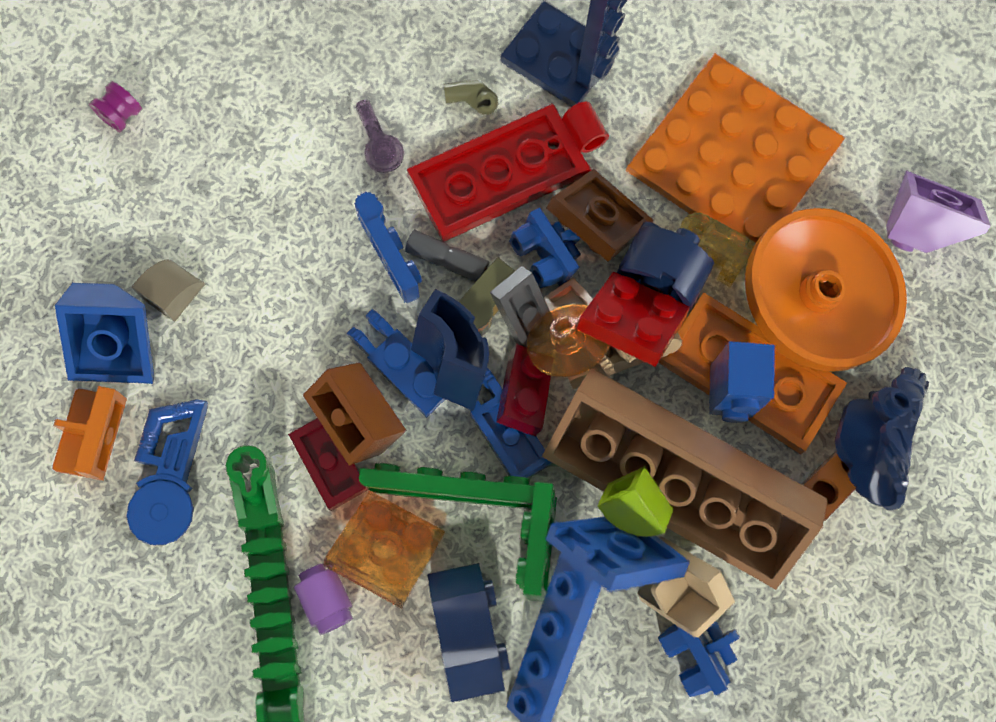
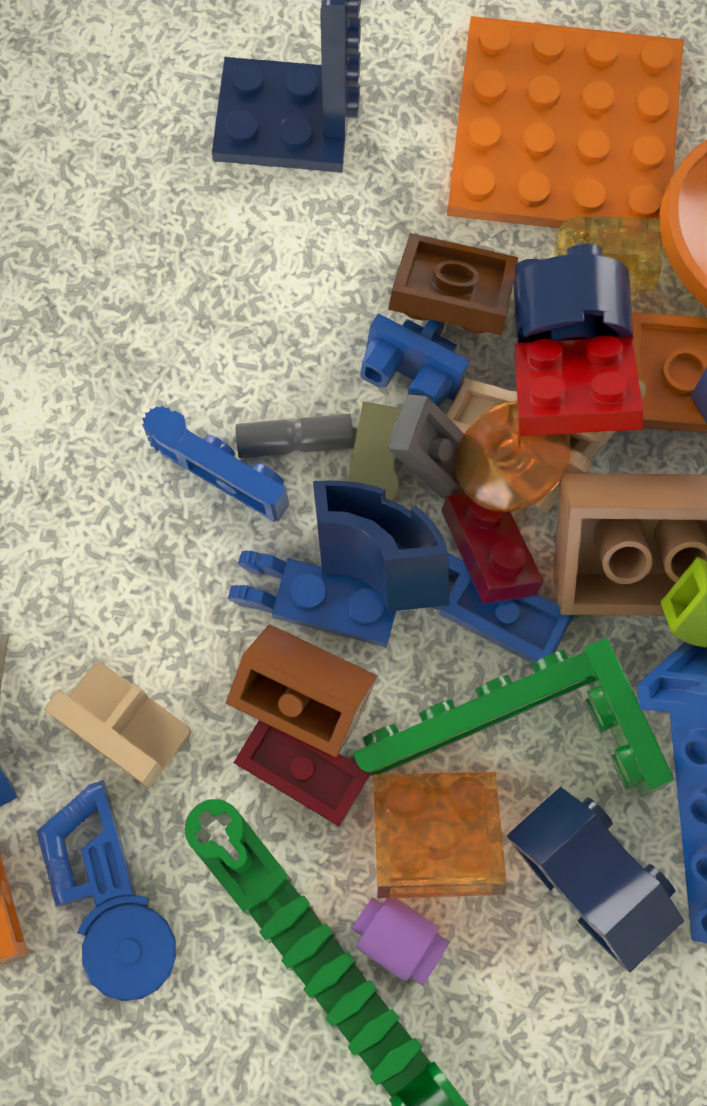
camera: 25 degrees left, 0 degrees up
clear purple plate [355,100,404,173] -> none
red hinge [407,101,609,242] -> none
olive arm [443,80,499,115] -> none
none -> tan panel [44,662,191,789]

